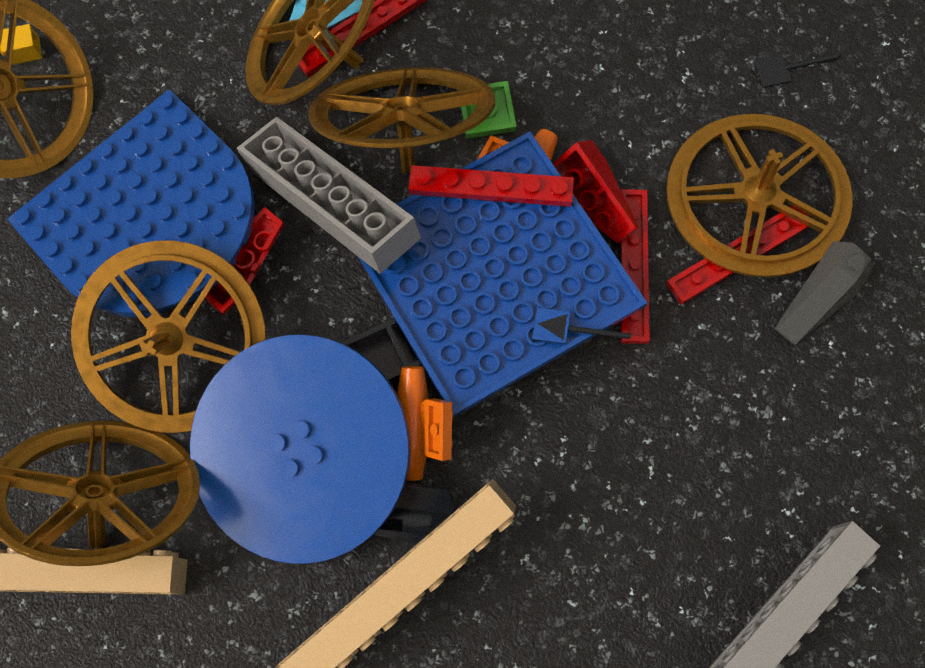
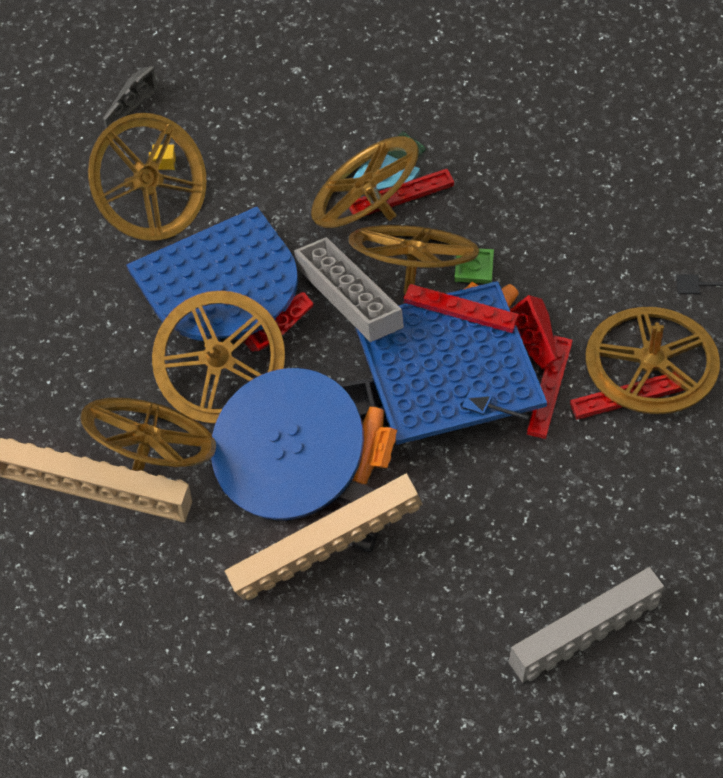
camera: 15 degrees right, 15 degrees down
dark grey wedge [774,241,872,345] -> none

